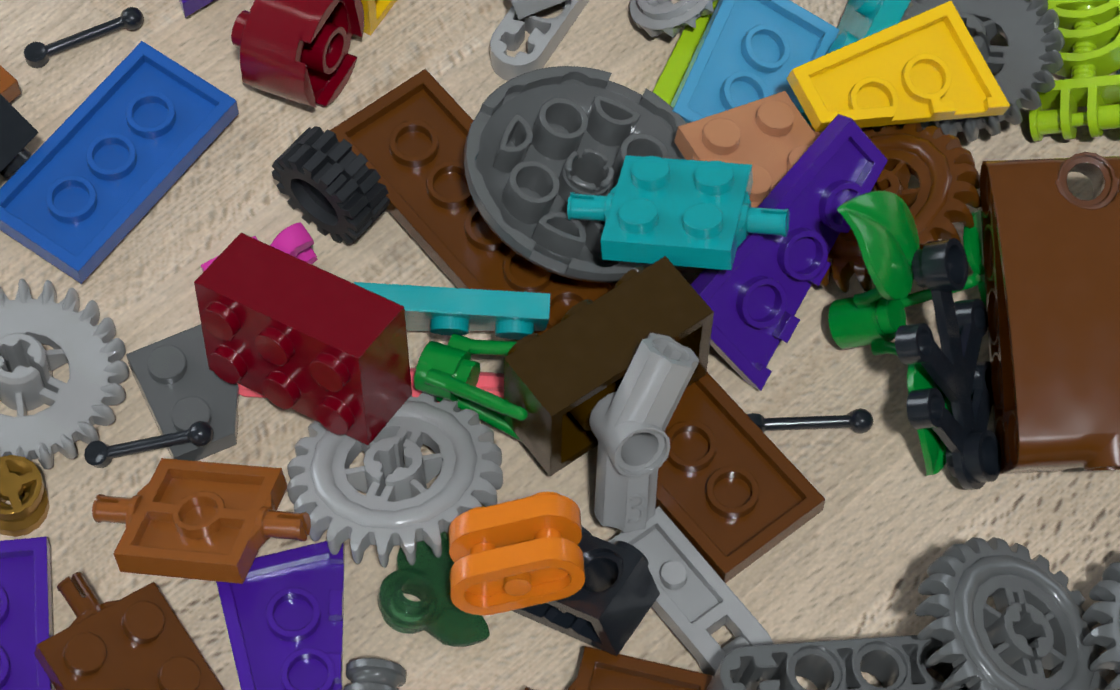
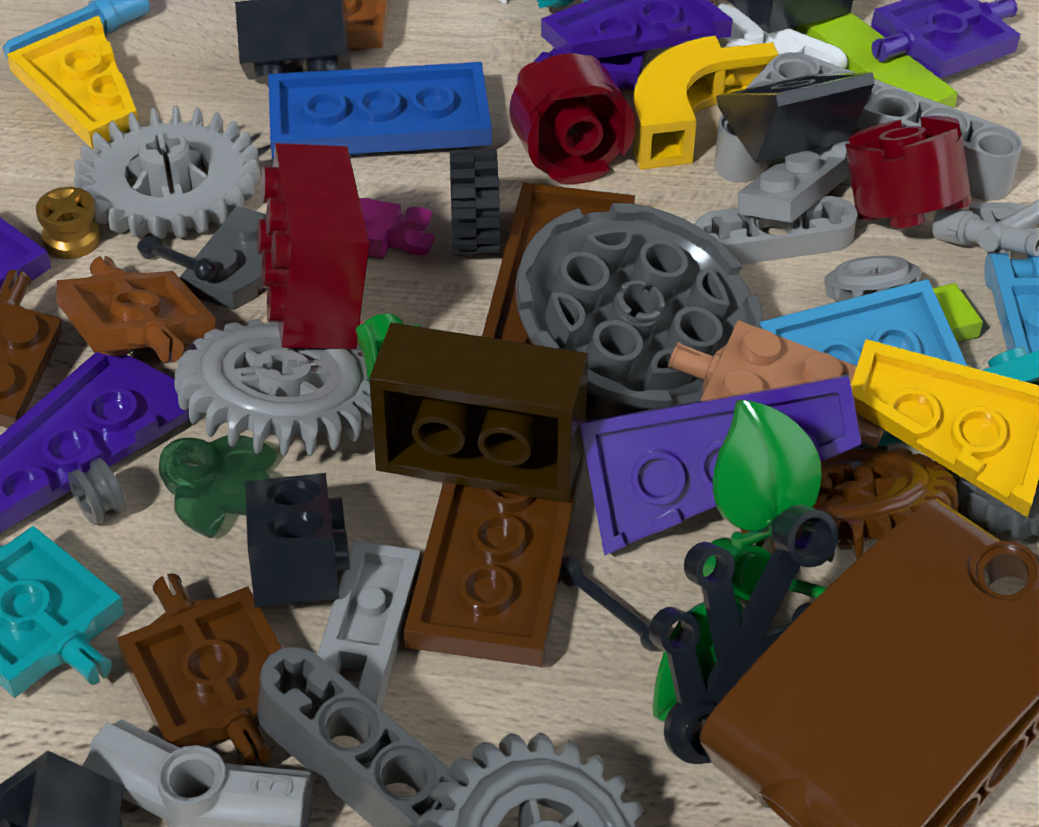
camera: 50 degrees right, 15 degrees down
black hinge [24,7,144,68] -> none
teal wing [354,282,550,340] -> none
orange brick [449,492,585,615] -> none
teal plate [567,155,790,270] -> none
light grey piece [589,333,699,533] -> none

